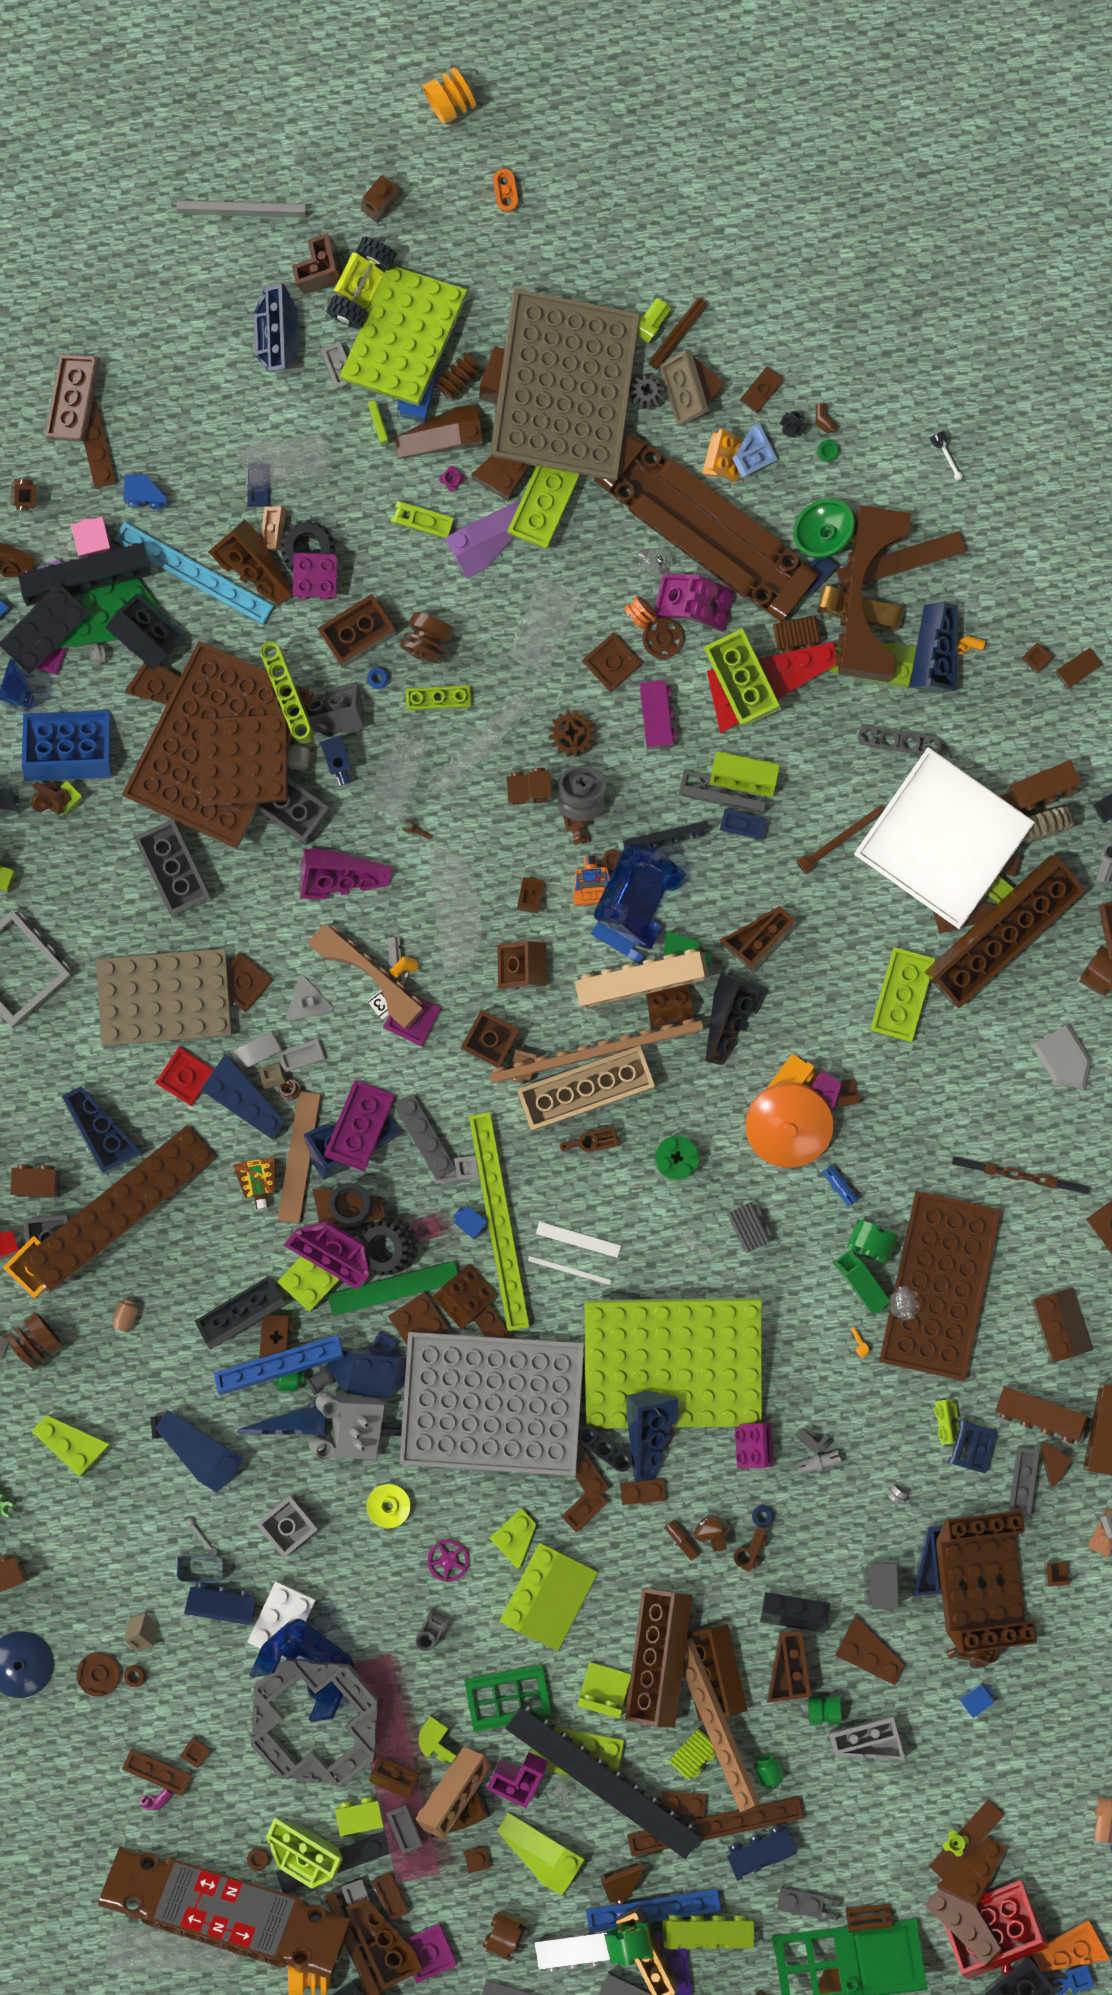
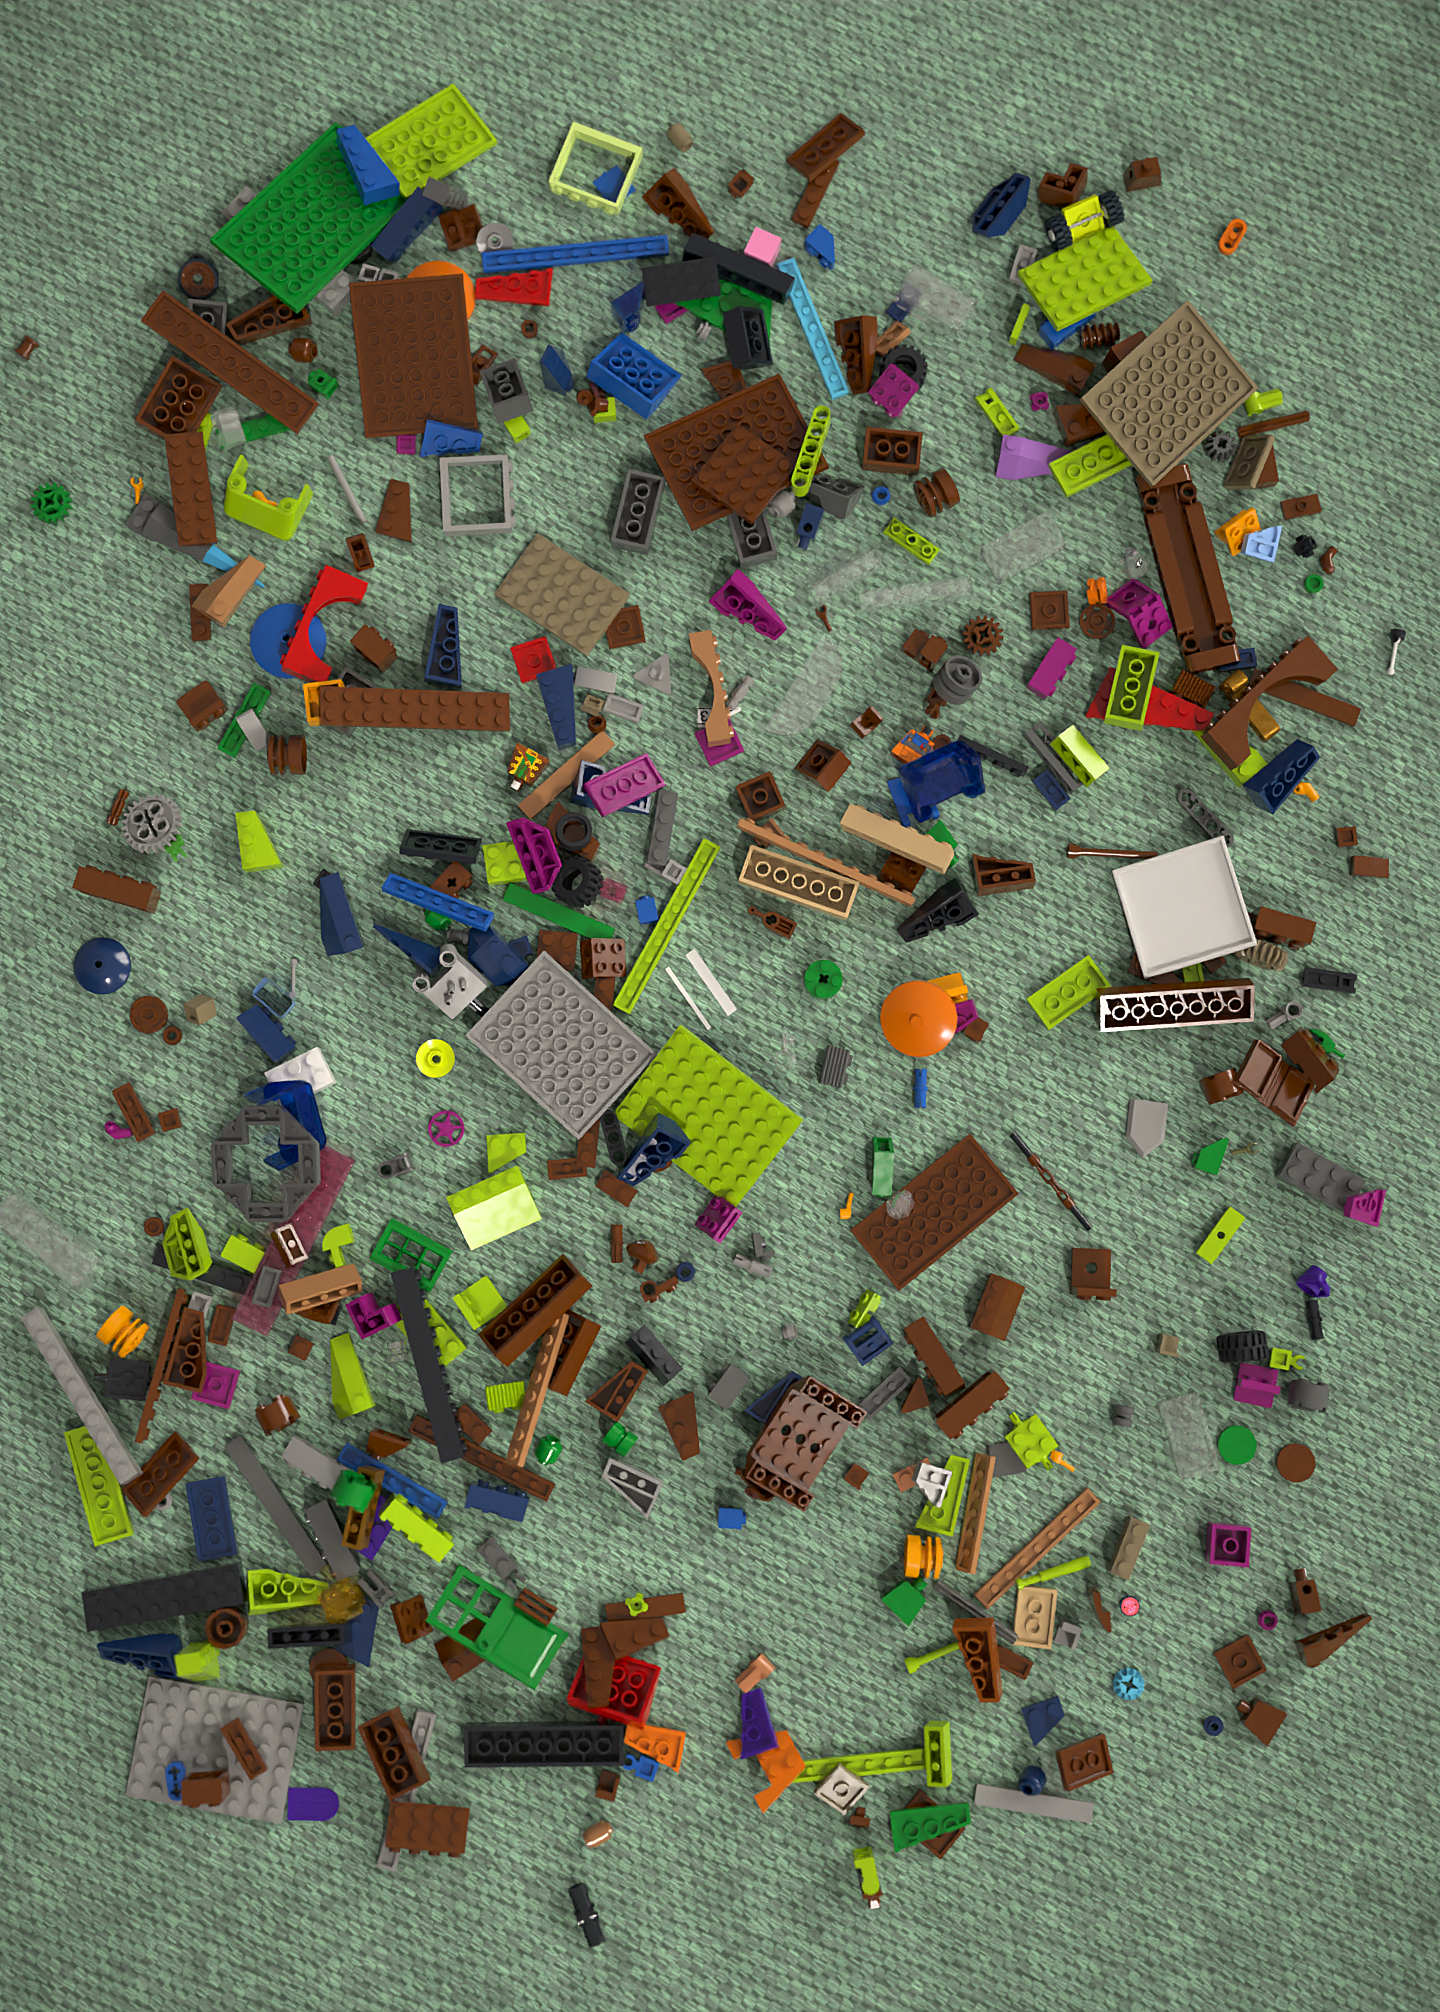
camera: 35 degrees right, 0 degrees up
panel [98,1846,351,1979] -> none
medium nougat brick [112,1299,139,1333] -> none
light grey tile [177,200,307,218] -> none
light grey brick [256,1495,319,1558] -> none
light orange arm [390,957,419,978] -> none
light orange wheel [422,67,476,125] -> none
green dish [793,499,855,559] -> none
green brick [846,1220,898,1264] -> none

